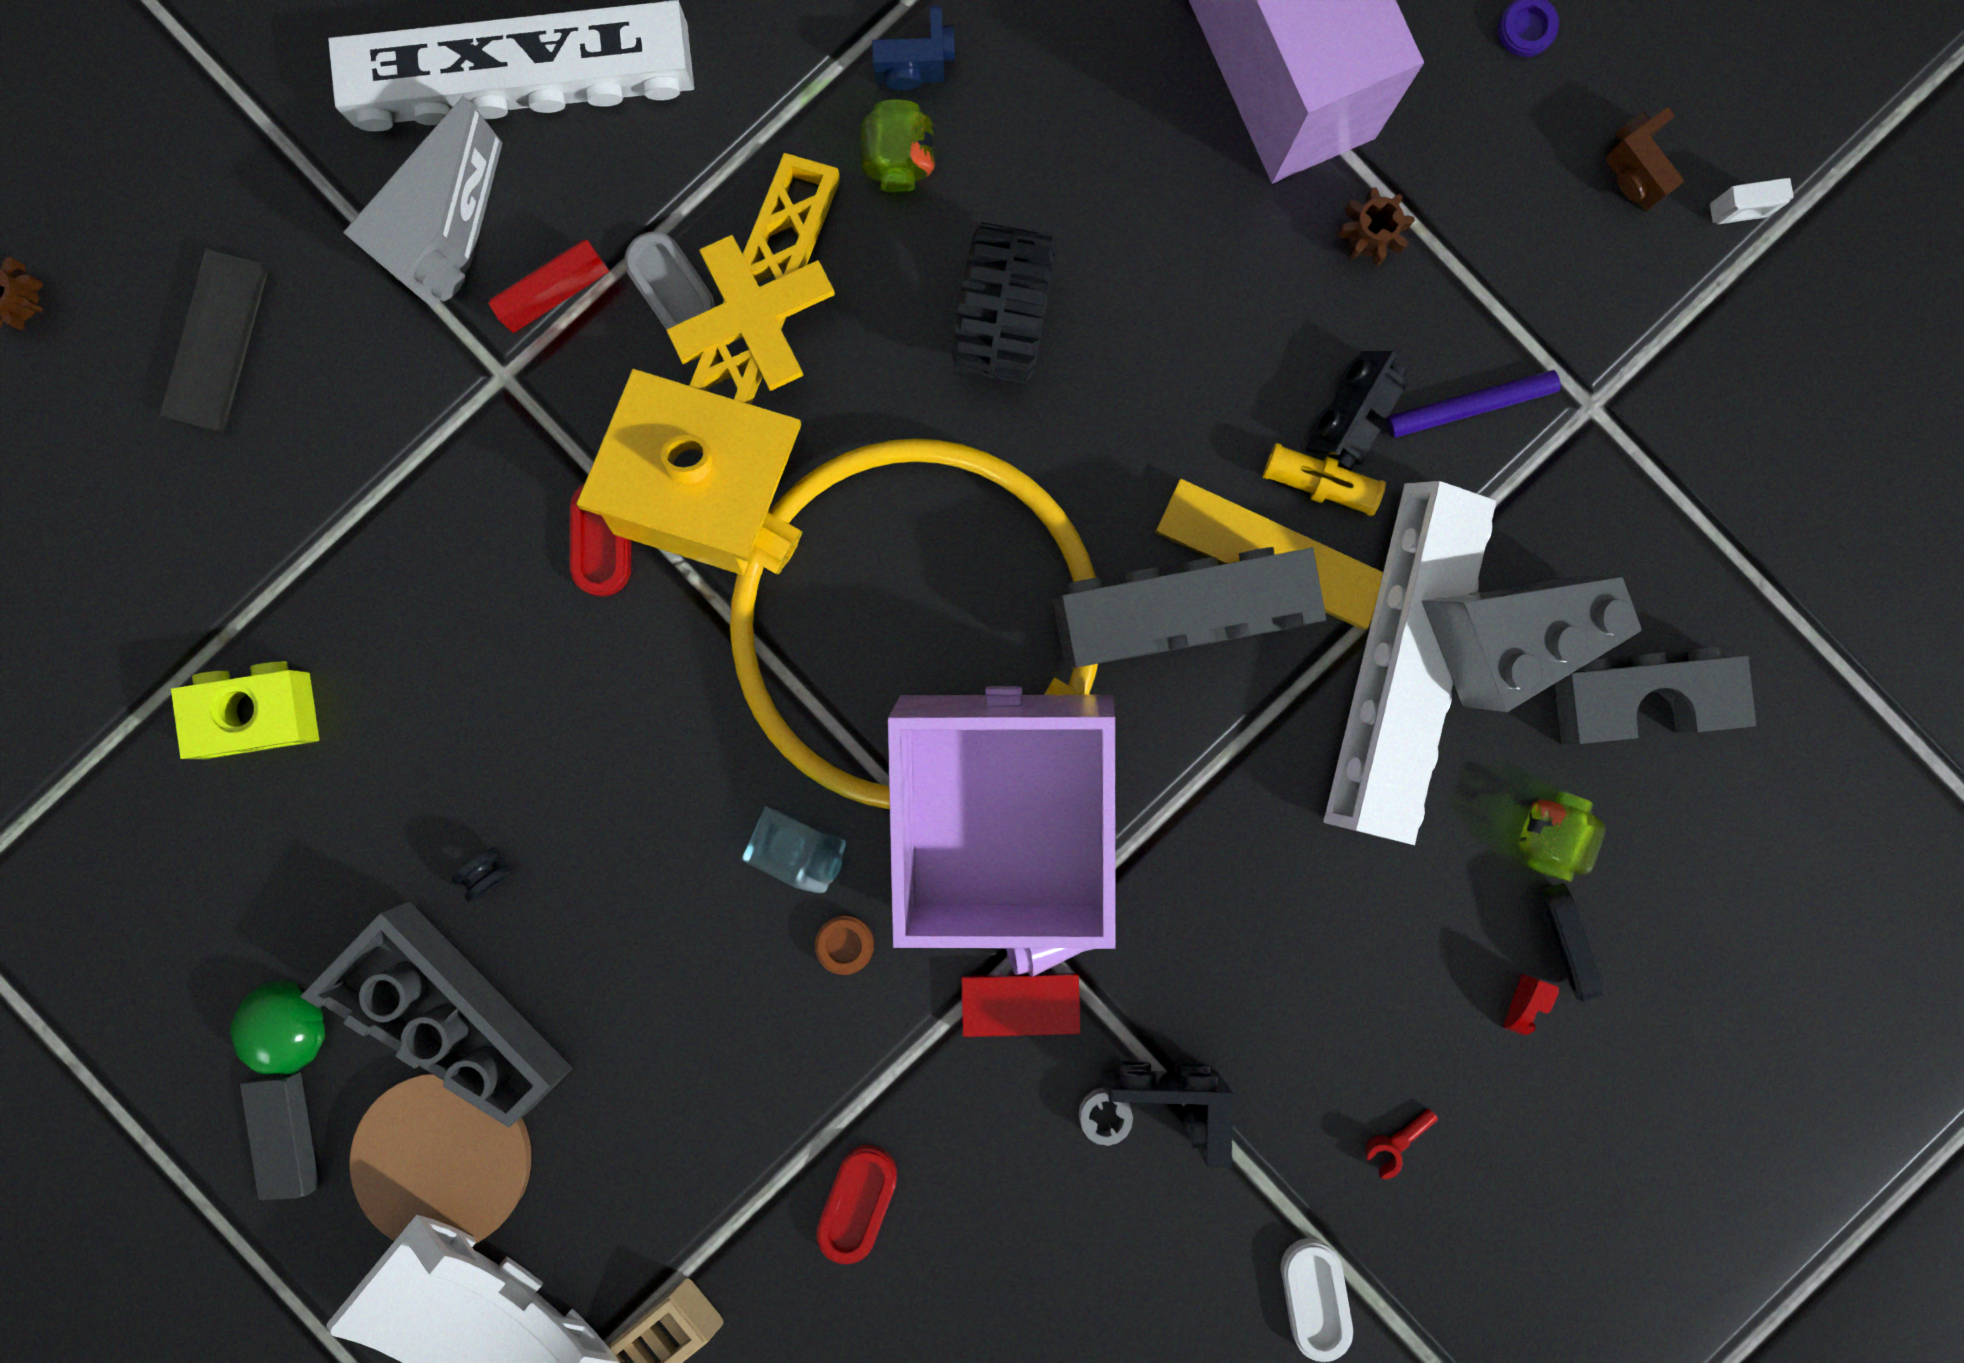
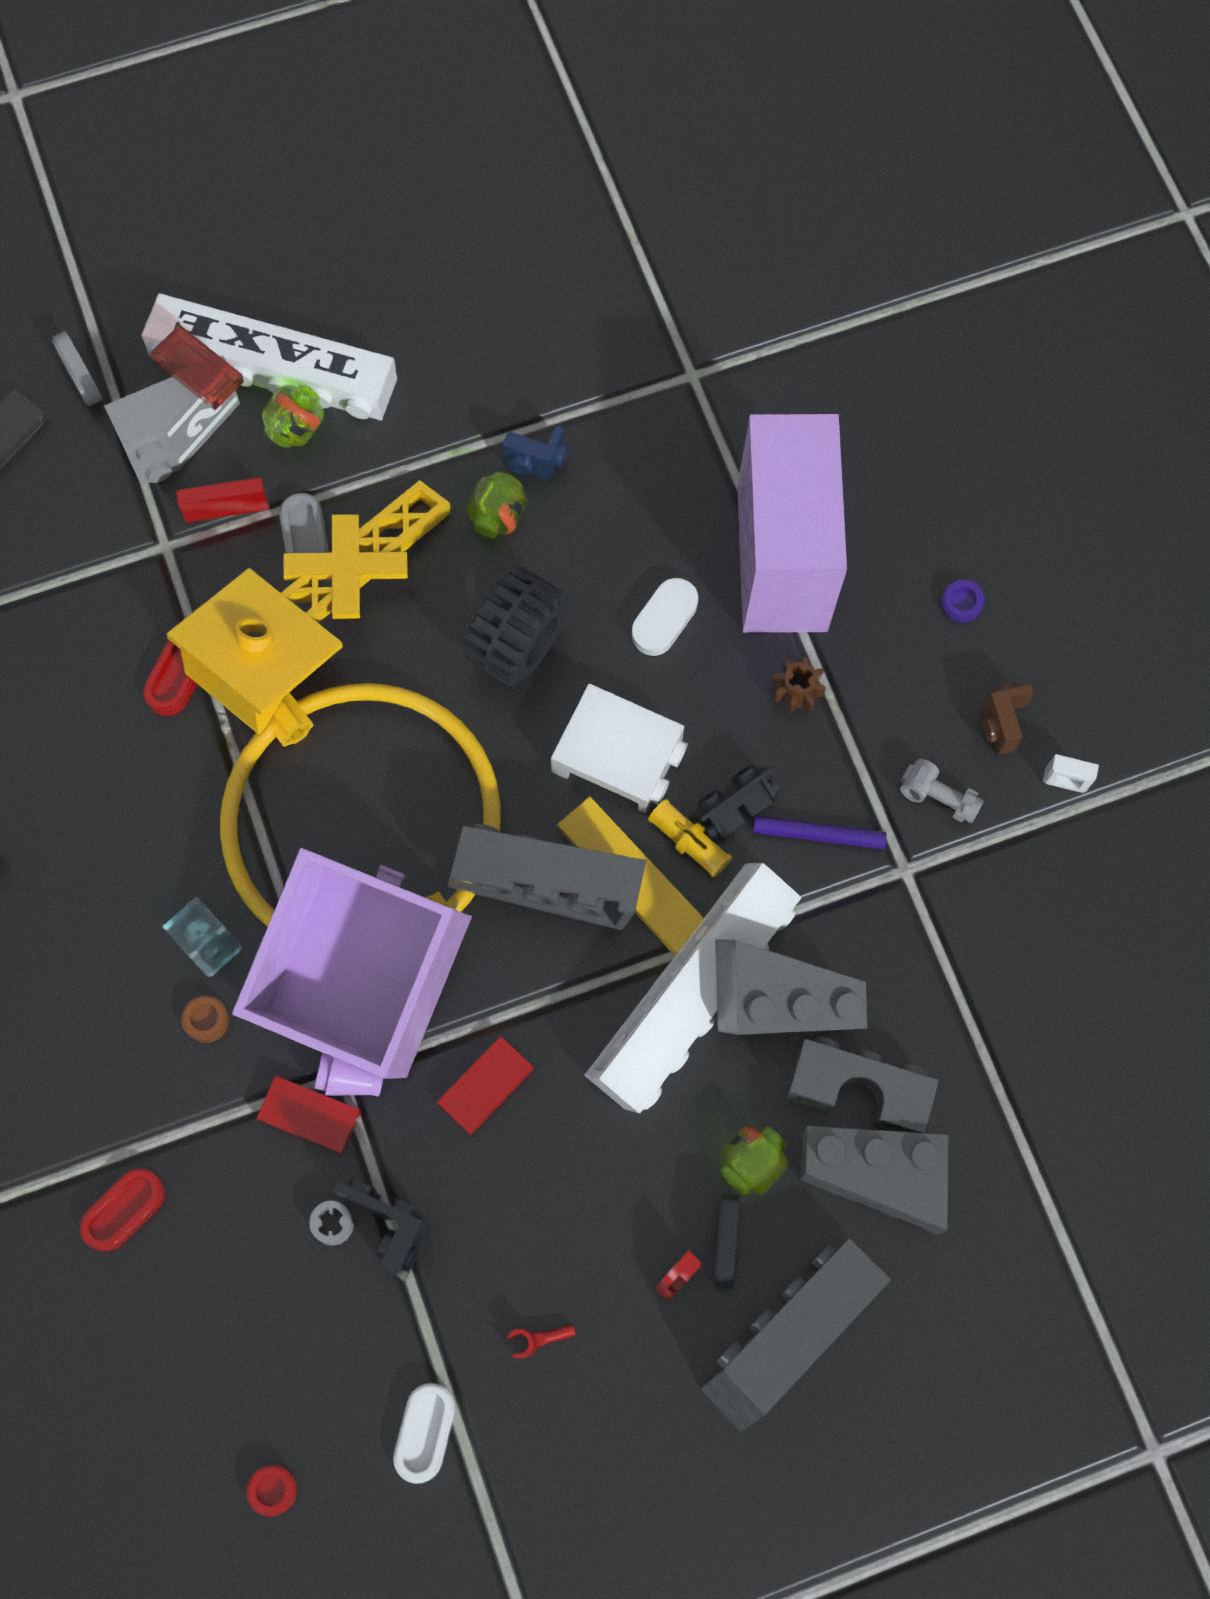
camera: 25 degrees right, 15 degrees down
none -> light grey tile [51,331,103,406]
none -> clear red tile [150,324,244,411]
none -> clear neon green head [262,384,324,448]
none -> red tile [437,1036,534,1136]
none -> white panel [551,683,688,814]
none -> white tile [632,578,698,656]
none -> dark grey wedge [700,1238,891,1432]
none -> dark grey wedge [800,1126,948,1236]
none -> light grey bar [900,759,985,823]

